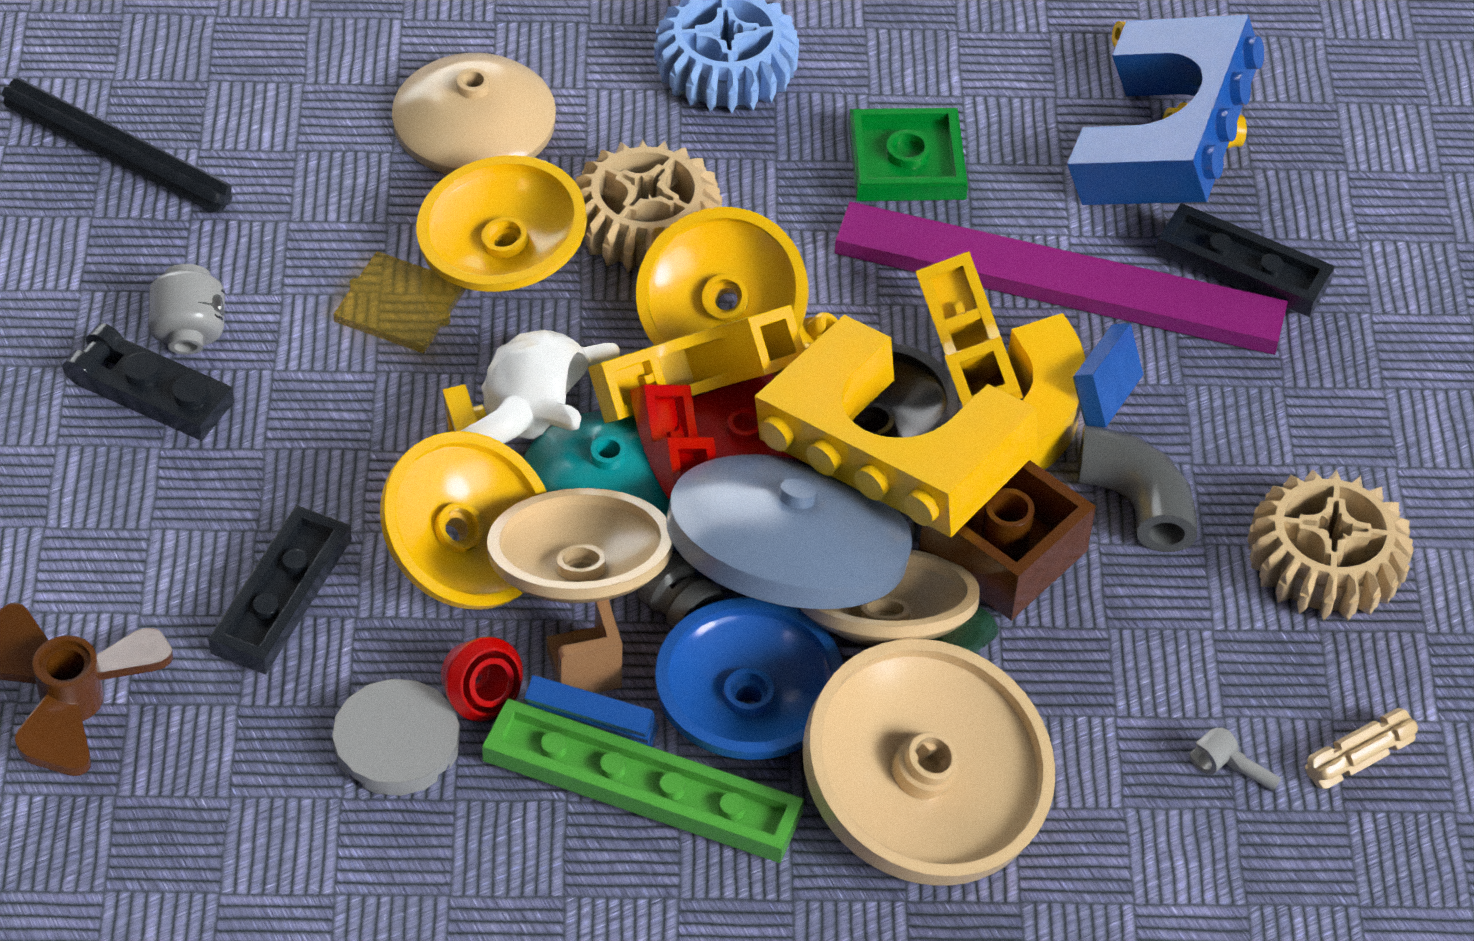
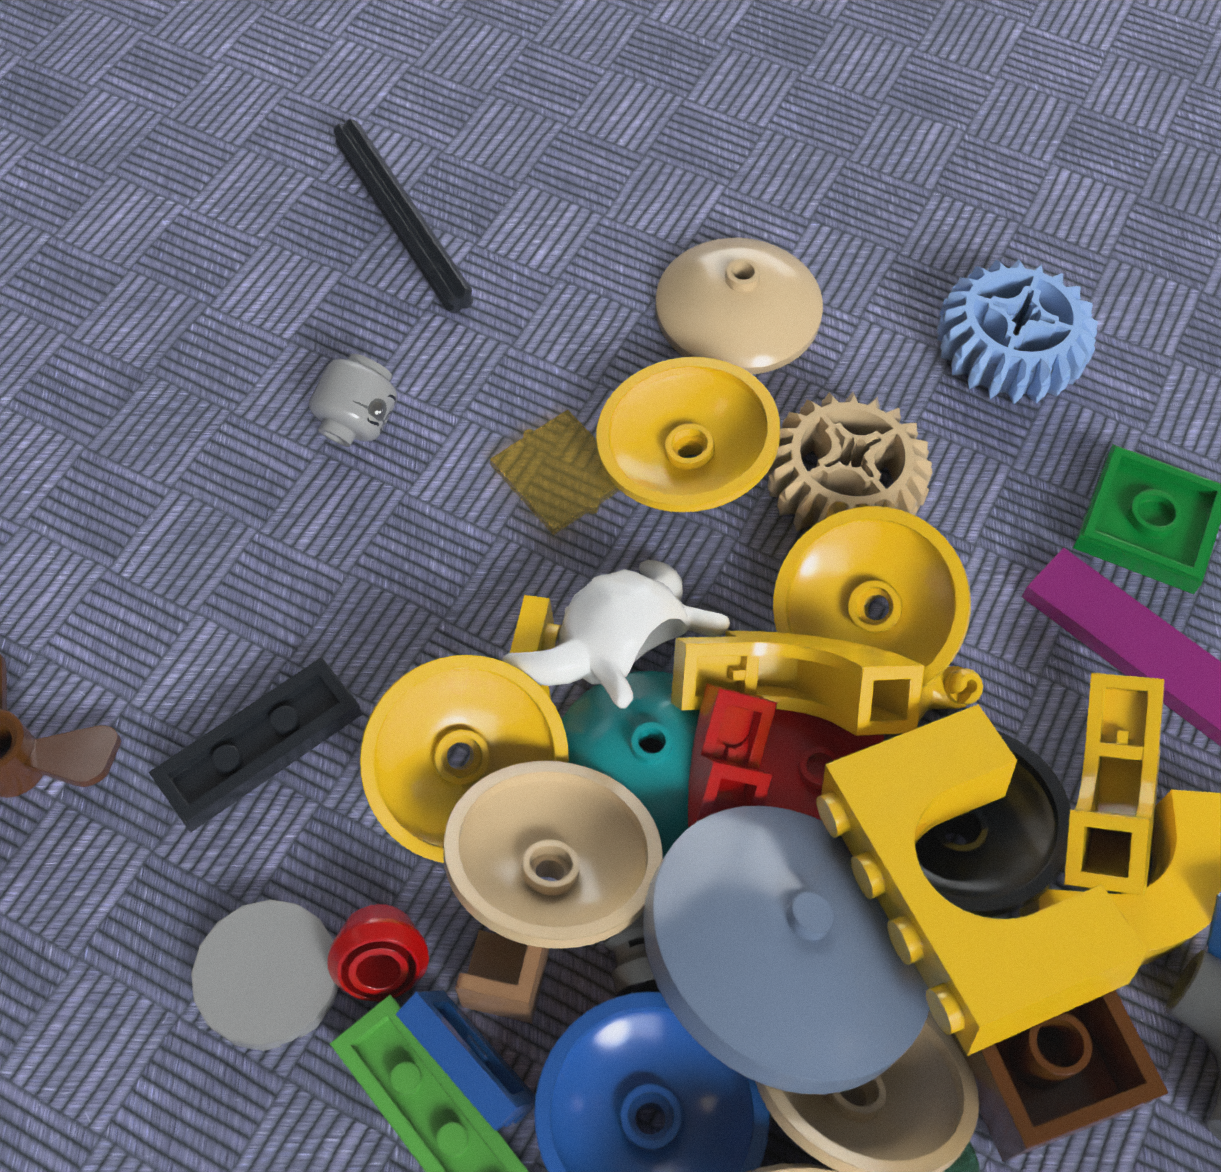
camera: 30 degrees right, 10 degrees up
black plate [62,323,234,441] -> none

